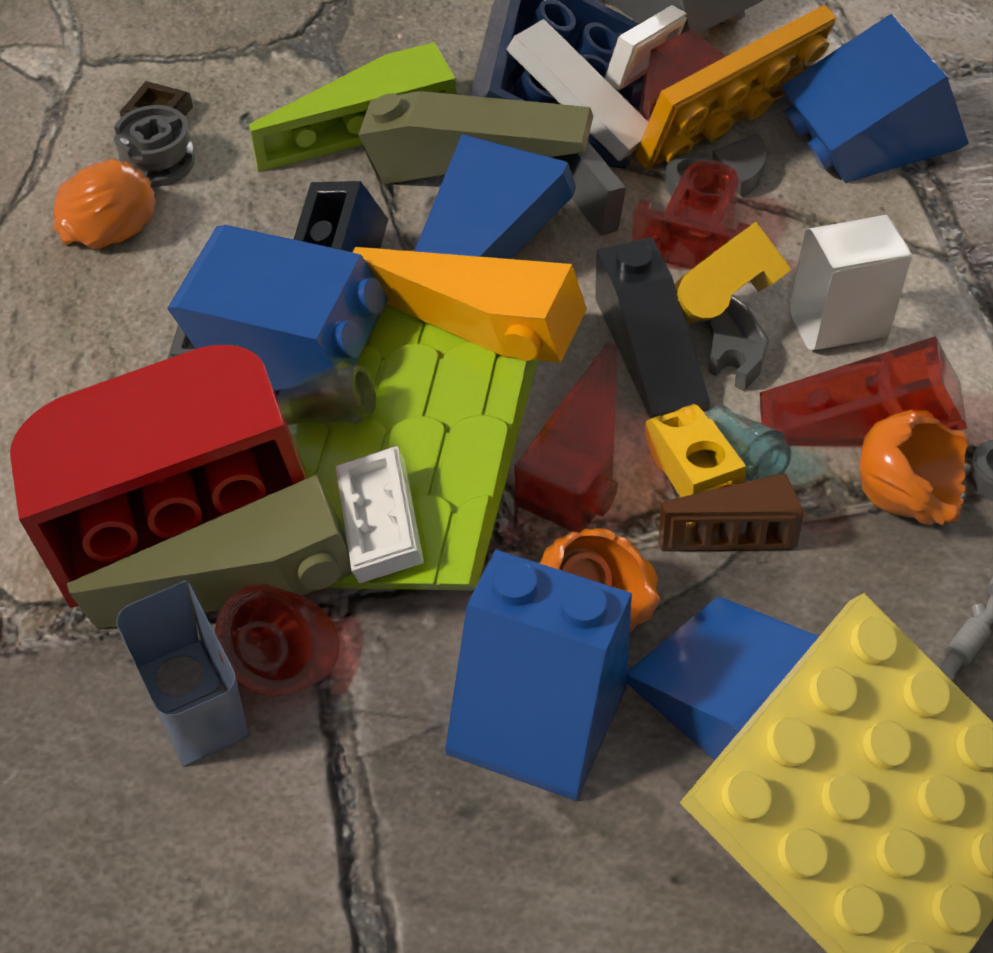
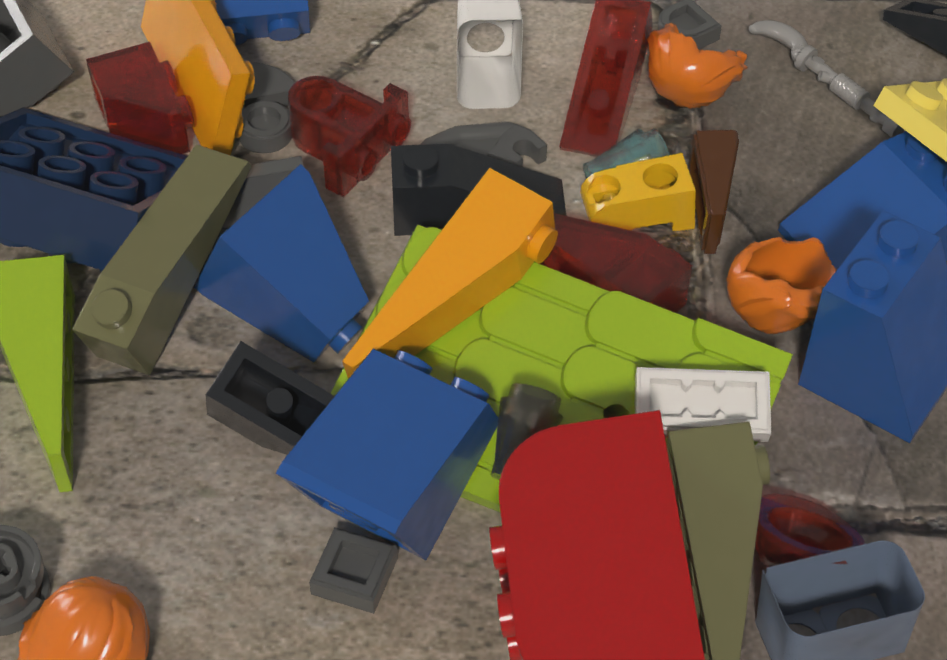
camera: 80 degrees left, 0 degrees up
white tile [507,19,648,161] -> none
white tile [605,5,687,90] -> none
yellow leg [675,222,792,325] -> none

